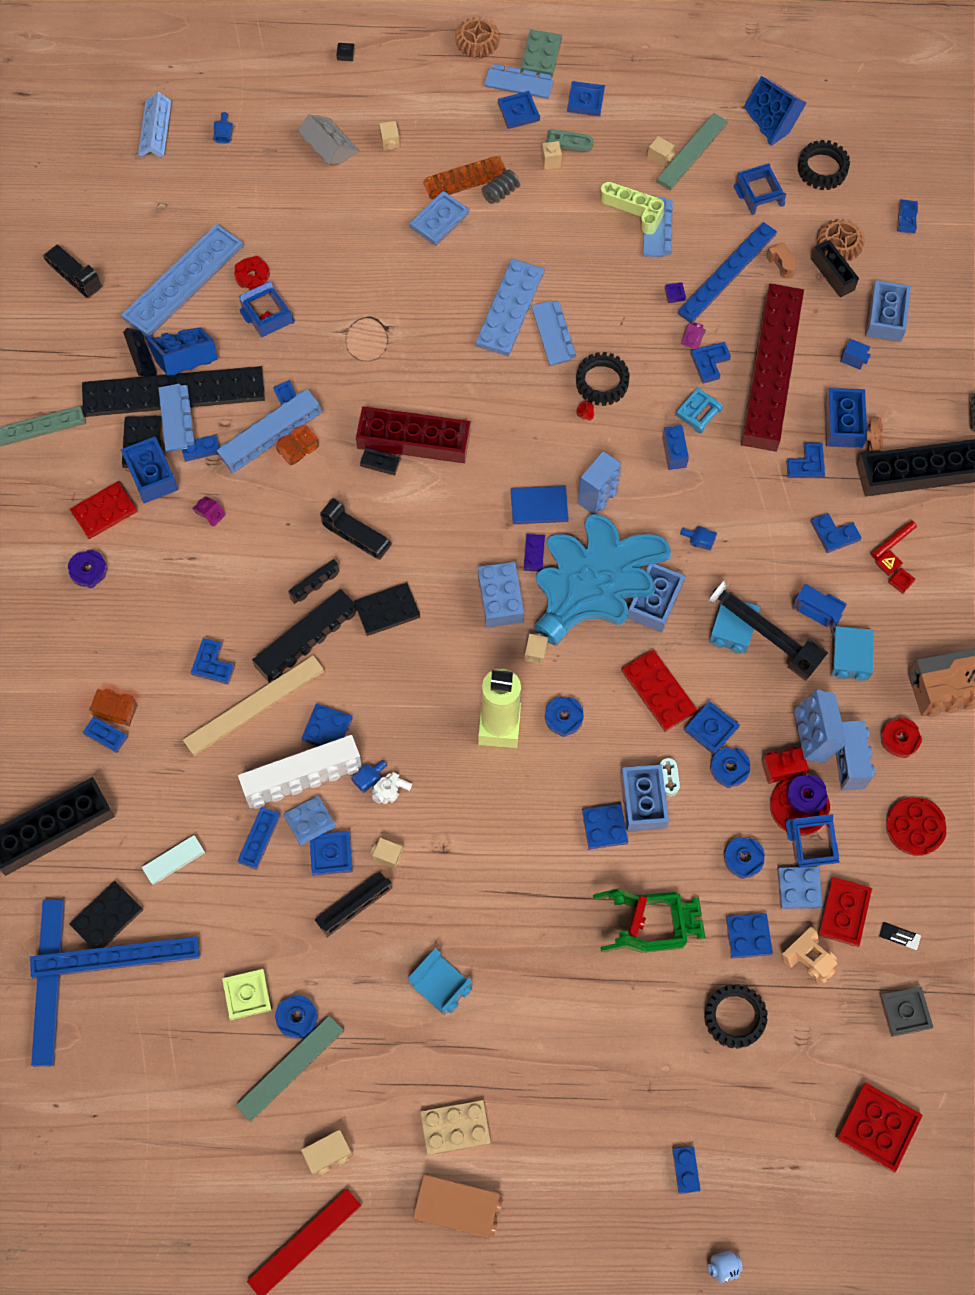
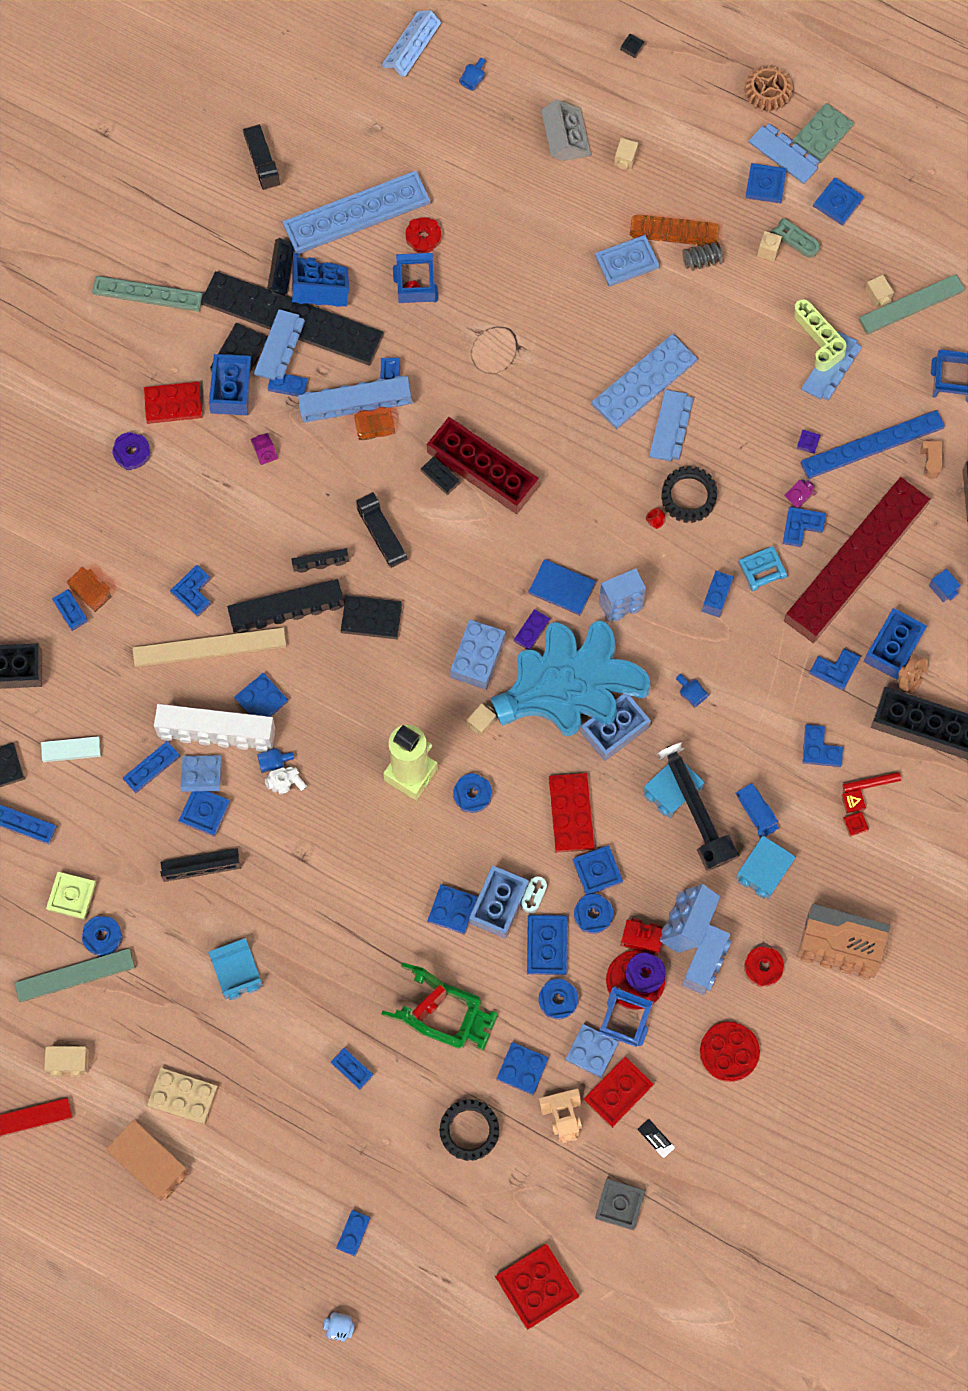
camera: 30 degrees right, 5 degrees up
tan brick [371,838,403,870] -> none
none -> blue plate [330,1048,374,1090]
none -> blue tile [527,915,567,975]

